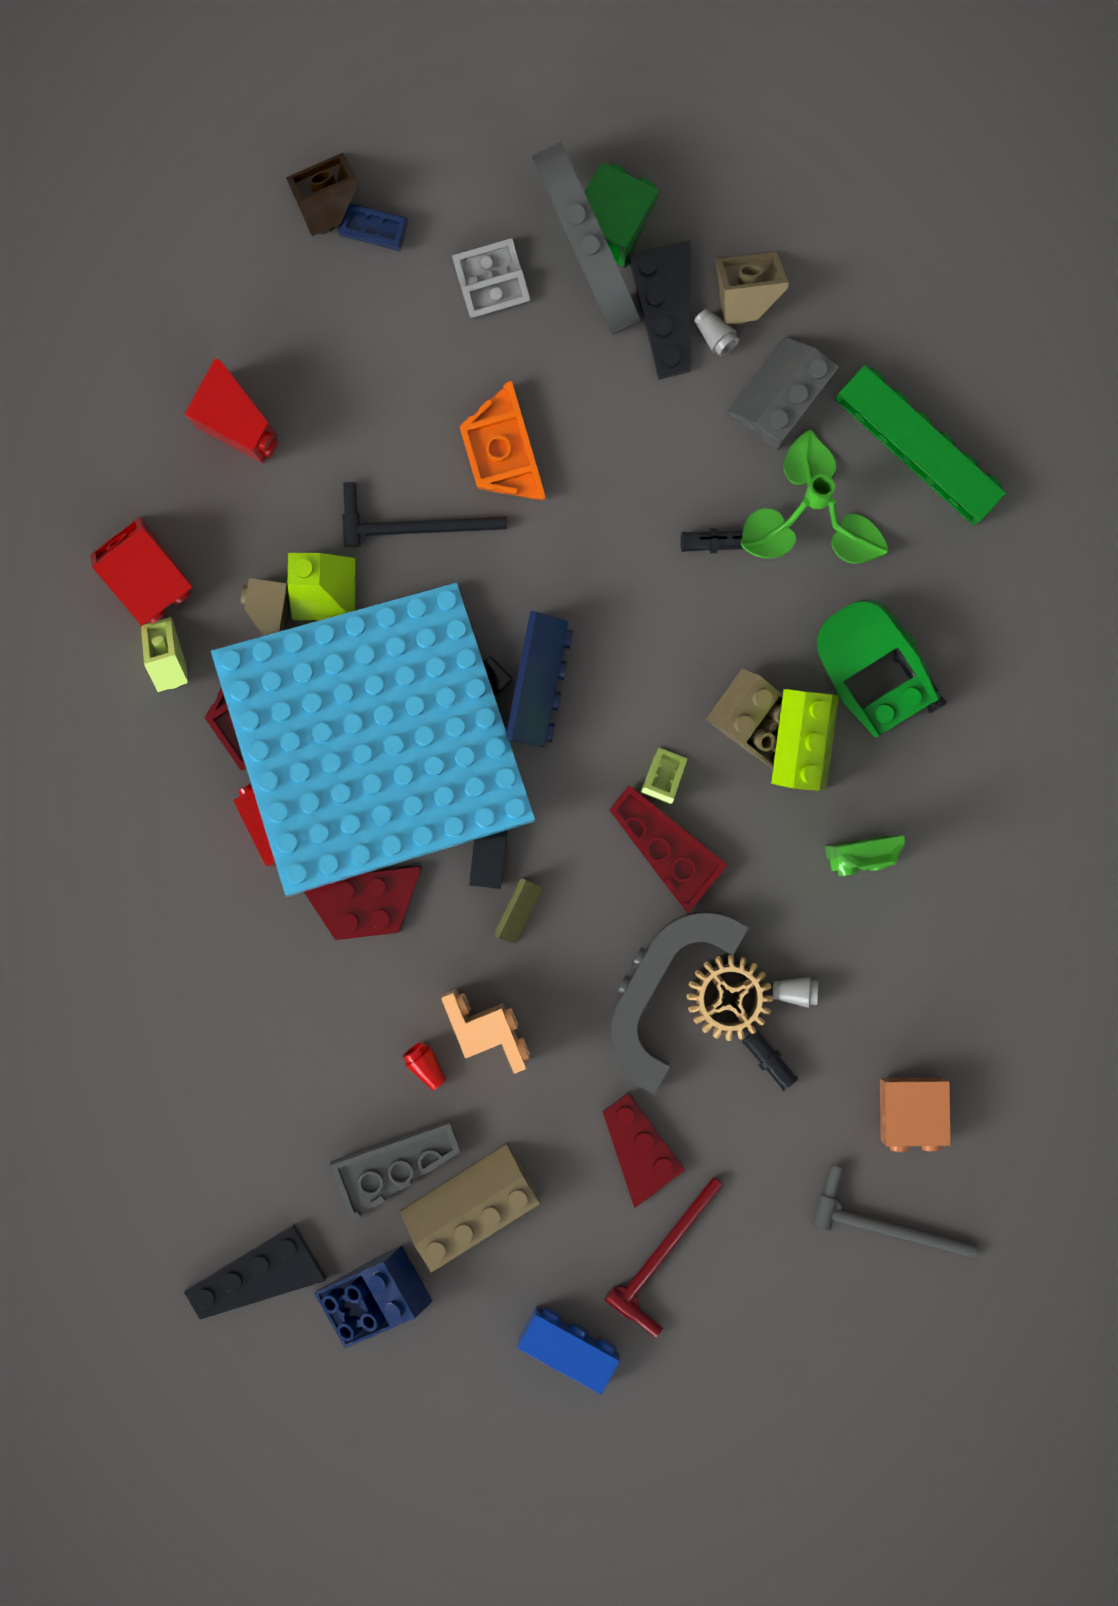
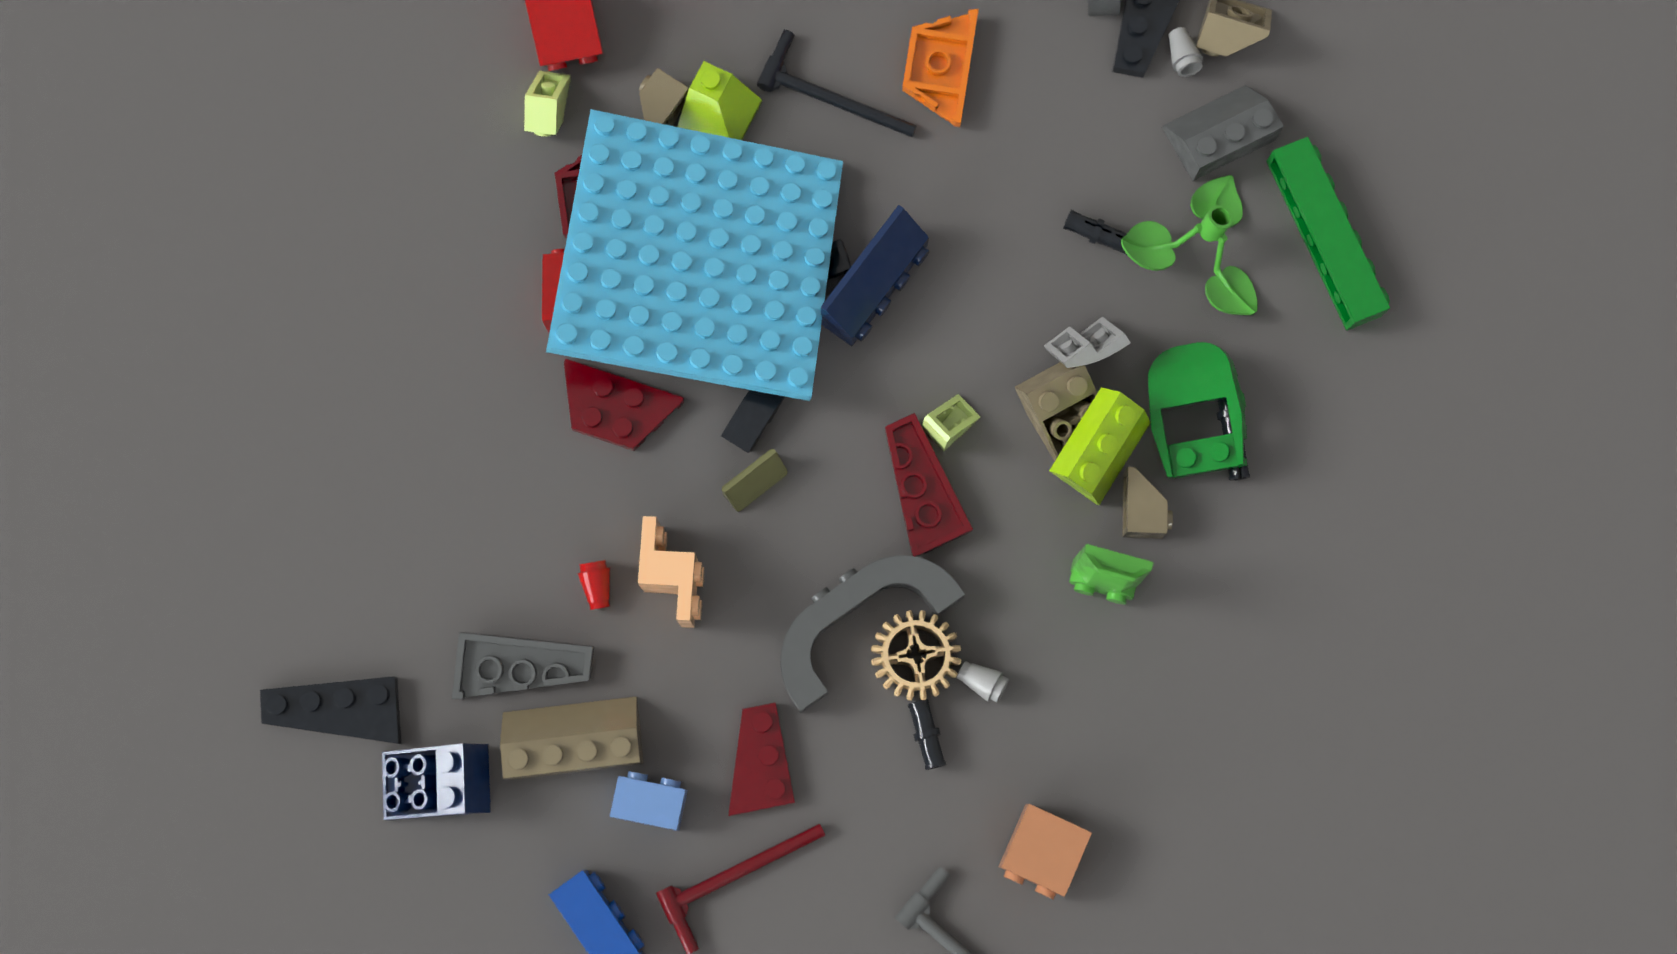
camera: 25 degrees right, 10 degrees down
none -> medium blue brick [609,771,688,831]
none -> light grey slope [1044,317,1131,368]
none -> dark tan slope [1122,467,1173,539]

